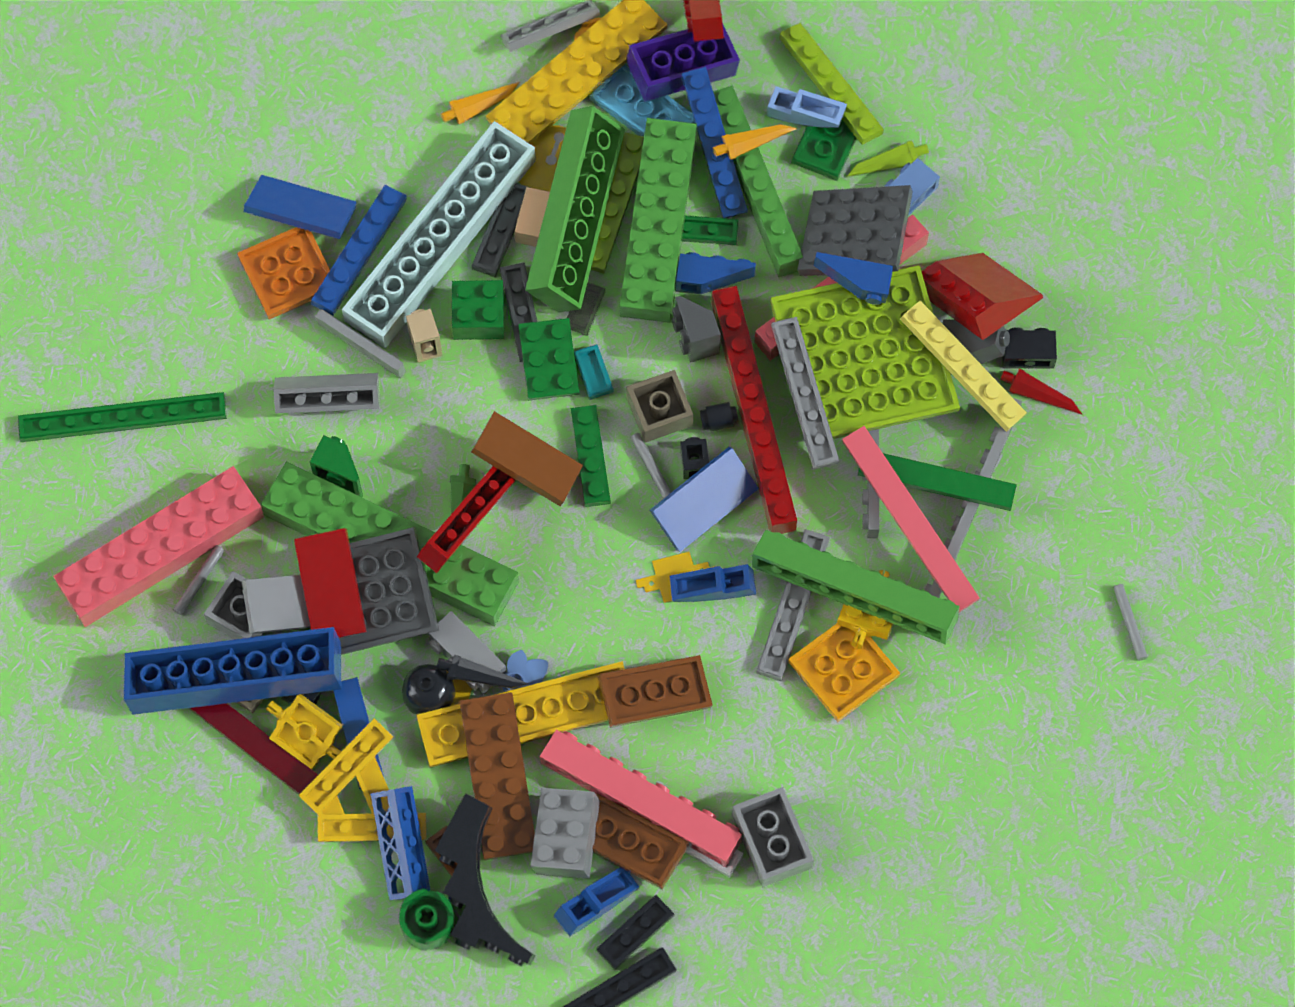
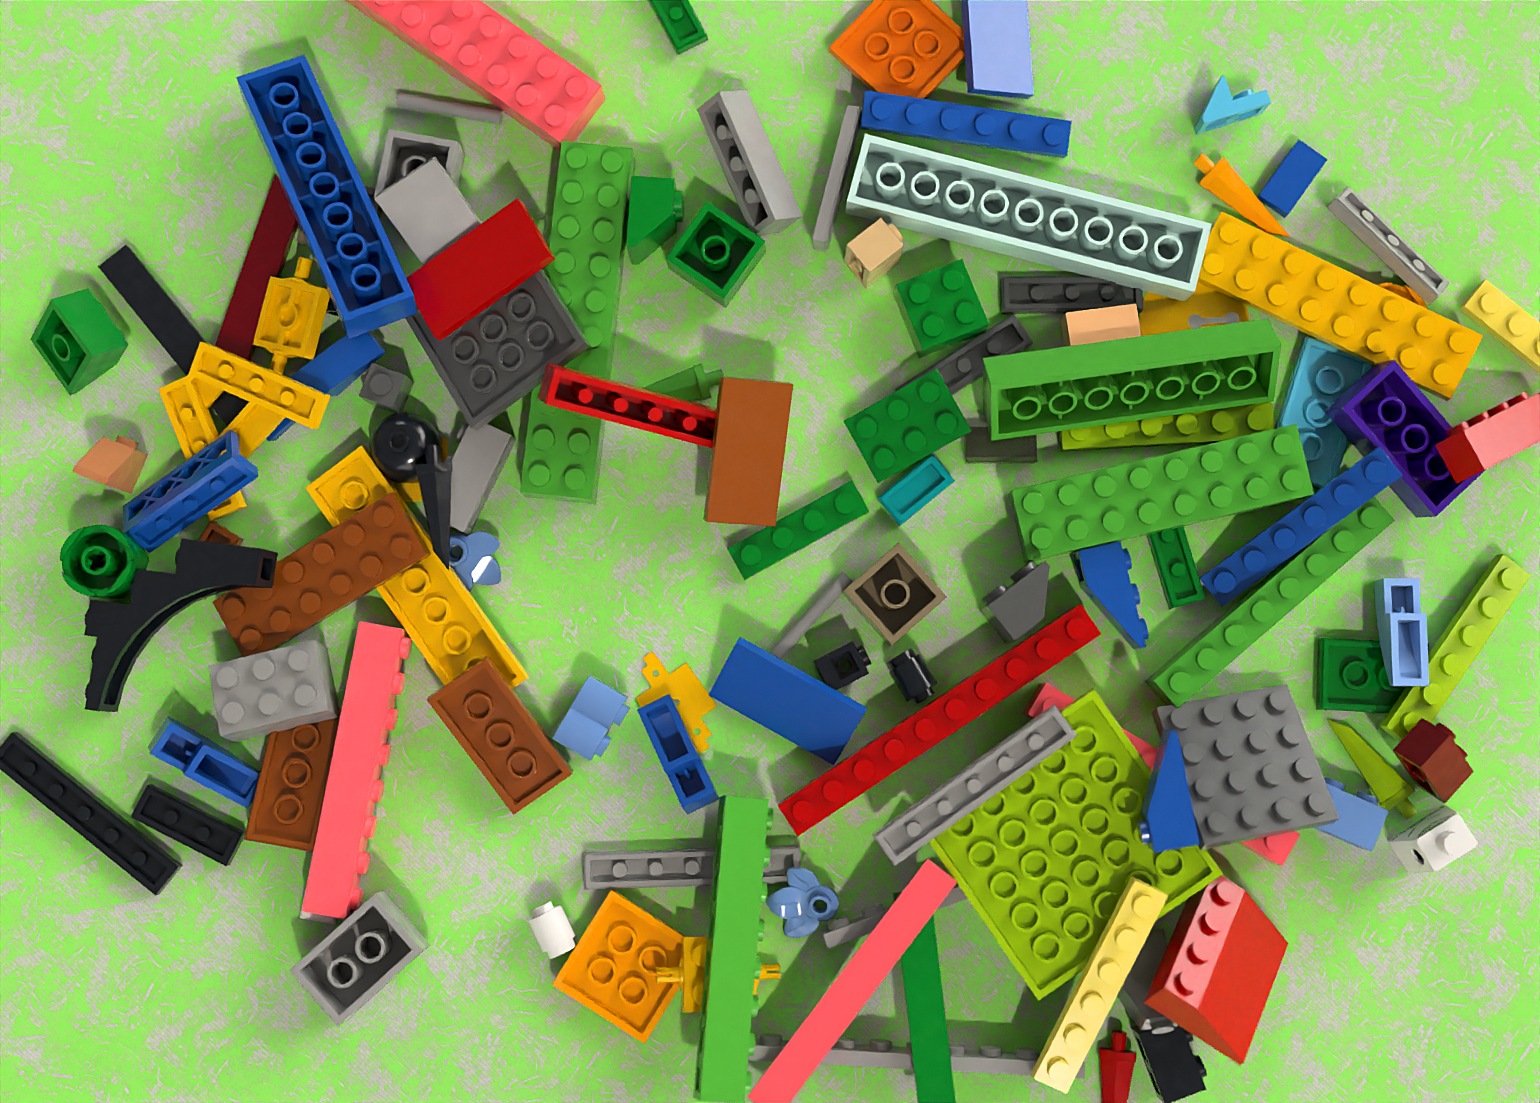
camera: 70 degrees right, 15 degrees up
light orange bar [713,124,798,160] -> none
none -> green slope [30,289,129,395]
none -> nougat slope [72,435,148,494]
none -> black tile [98,245,249,426]
none -> dark grey brick [359,363,414,413]
none -> white brick [528,901,576,959]
none -> medium blue brick [552,675,630,761]
none -> green brick [665,201,766,308]
none -> medium blue plate [766,867,839,938]
none -> medium azure slope [1194,75,1271,135]
none -> blue tile [1257,140,1328,218]
none -> white torso [1387,805,1478,873]
none -> dark red brick [1393,718,1473,804]

